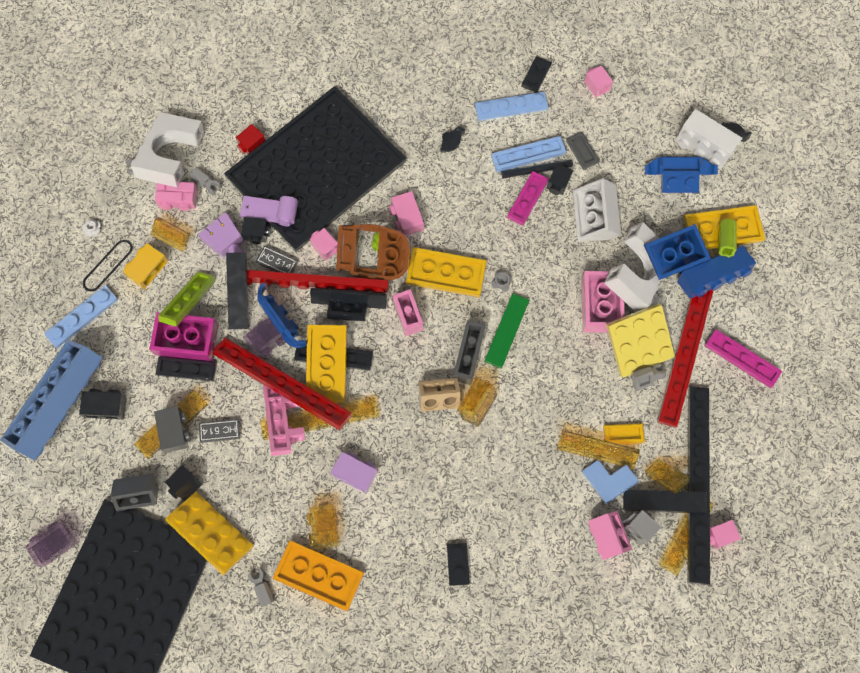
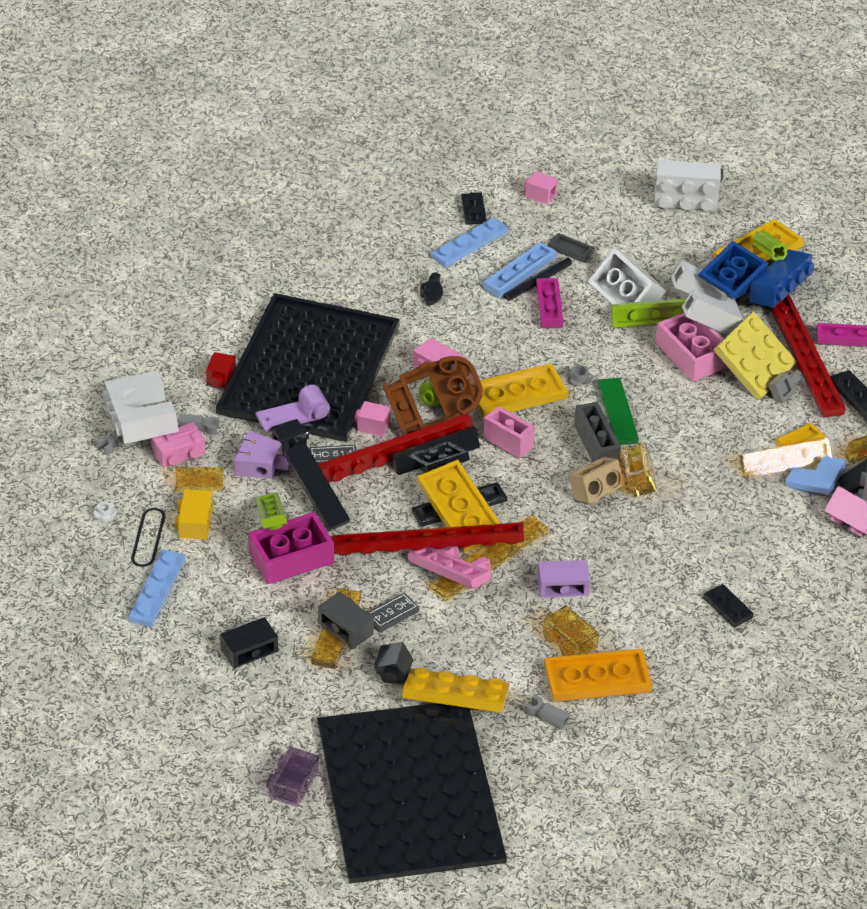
camera: 30 degrees left, 30 degrees down
medium blue brick [0,339,102,461] -> none
dark grey brick [111,473,158,511] -> none
black tile [155,356,217,382] -> none
clear purple brick [243,318,286,358] -> none
blue plate [257,283,307,348] -> none
black brick [546,163,573,195] -> none
blue plate [645,156,718,193] -> none
none -> lime plate [611,299,687,328]

